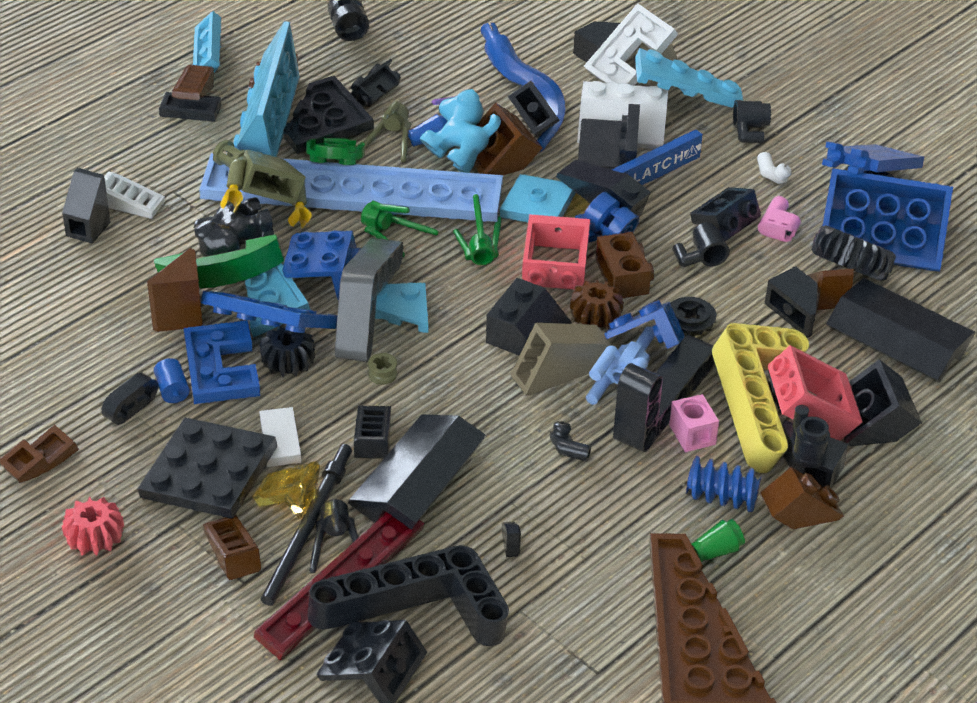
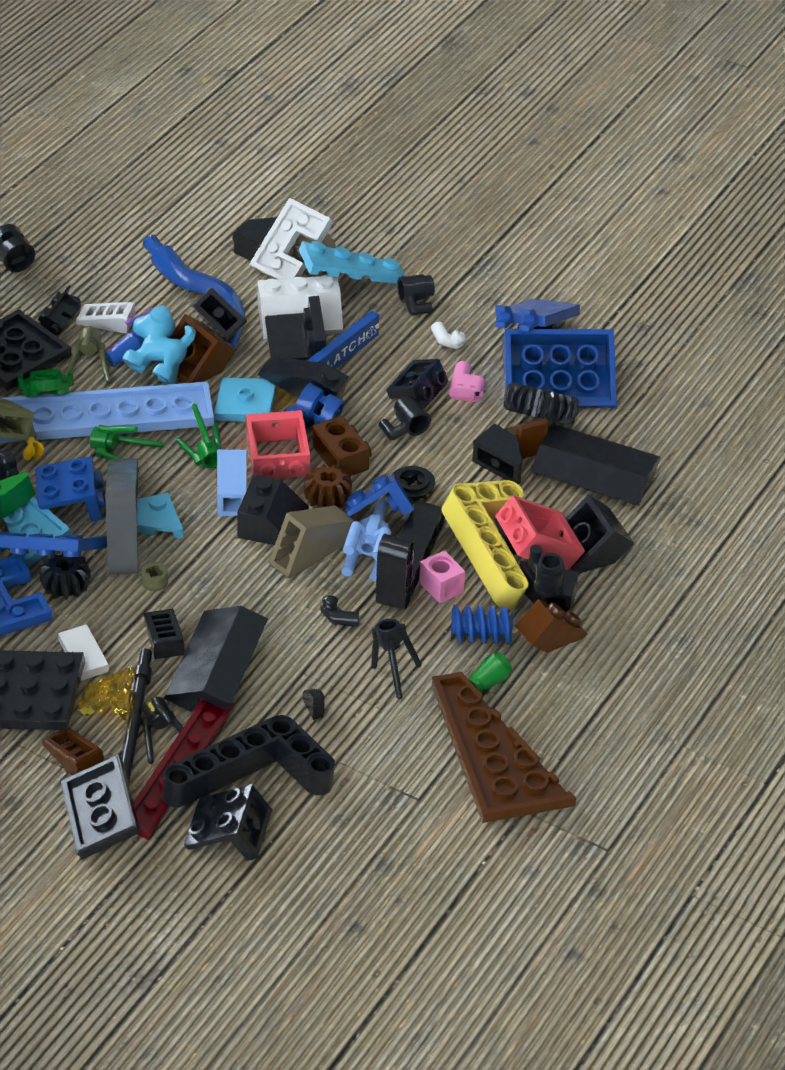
camera: 15 degrees left, 0 degrees up
none -> tile [61,755,141,860]
none -> white slope [76,302,136,334]
none -> light blue slope [217,450,247,516]
none -> black plant [371,619,422,699]

